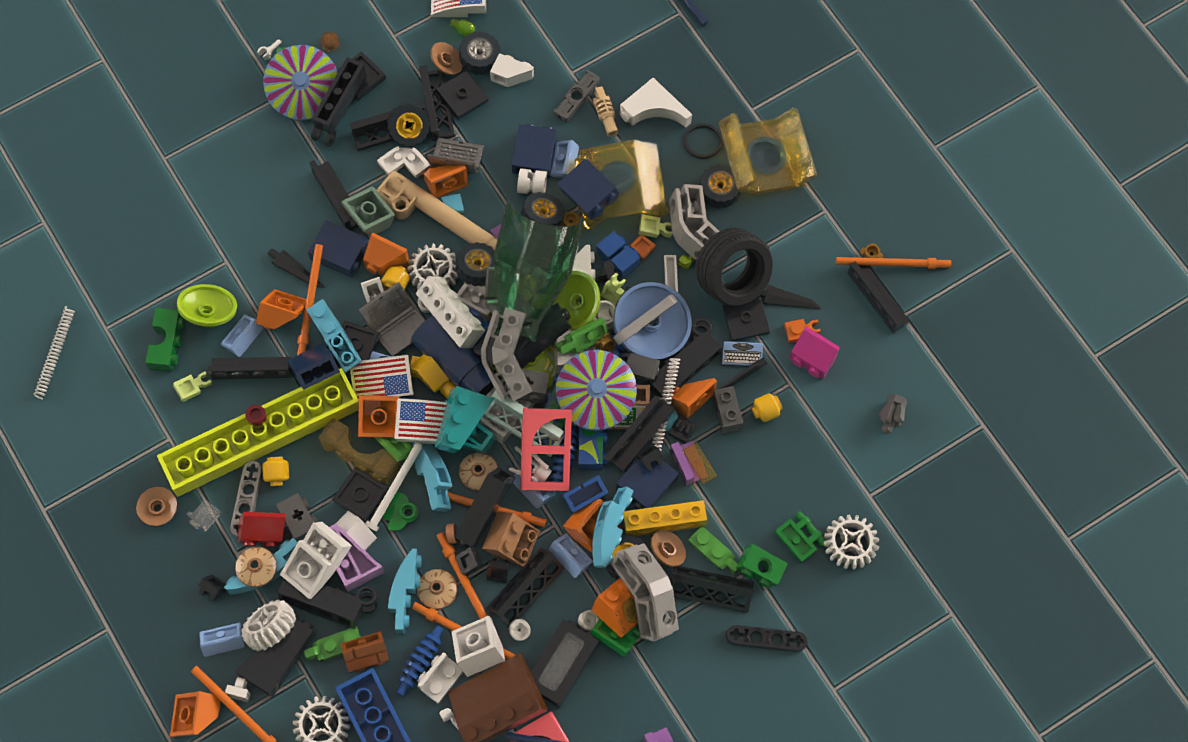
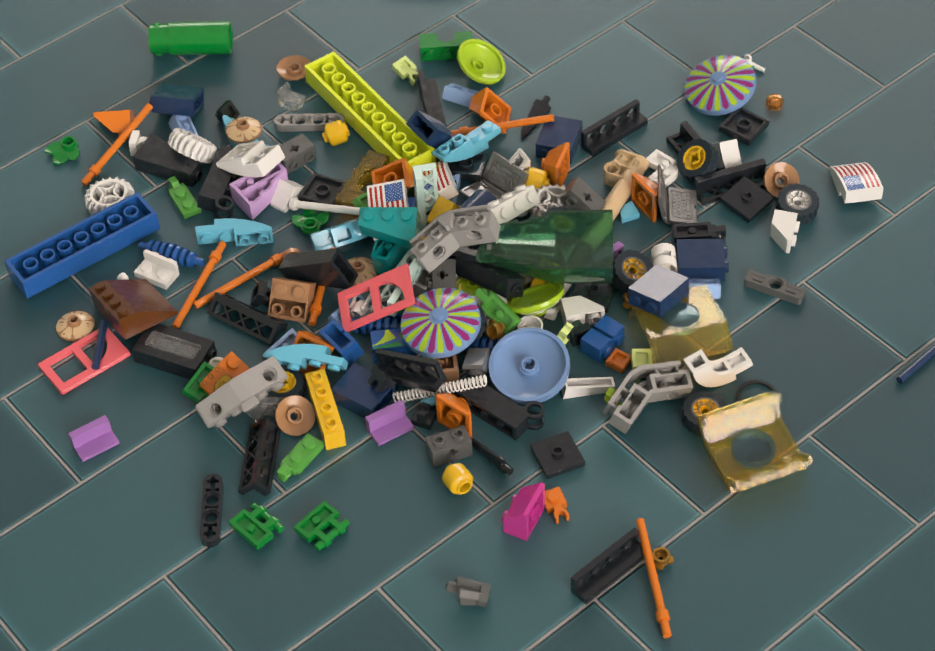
camera: 85 degrees right, 20 degrees down
red slope [238,512,286,548] -> none
dark red tile [245,405,267,426] -> none
black hinge [311,57,366,147] -> none
dark orange brick [340,631,389,673] -> none
sand green slope [341,186,395,234] -> none
tan dish [417,569,458,609] -> none
clear neon green cylinder [450,19,476,36] -> none
white slope [452,616,505,677] -> none
black tile [455,547,483,575] -> none
white tile [509,619,531,641] -> none
tan hinge [593,87,618,137] -> none
light grey beam [613,294,678,345] -> none
white arch [620,78,692,128] -> none
clear yellow piece [683,442,717,484] -> none
black tyre [696,228,773,306] -> none
slope [722,341,763,366] -> none
green brick [736,544,788,588] -> none
black bar [759,285,822,309] -> none
white gear [824,514,879,570] -> none
none -> green piece [148,21,233,56]
none -> dark blue brick [149,83,204,117]
none -> green plate [228,502,285,550]
none -> light aqua fence [412,163,438,232]
none -> dark grey brick [559,177,606,224]
none -> black hinge [672,222,726,243]
none -> white arch [683,347,753,387]
none -> white slope [712,139,742,169]

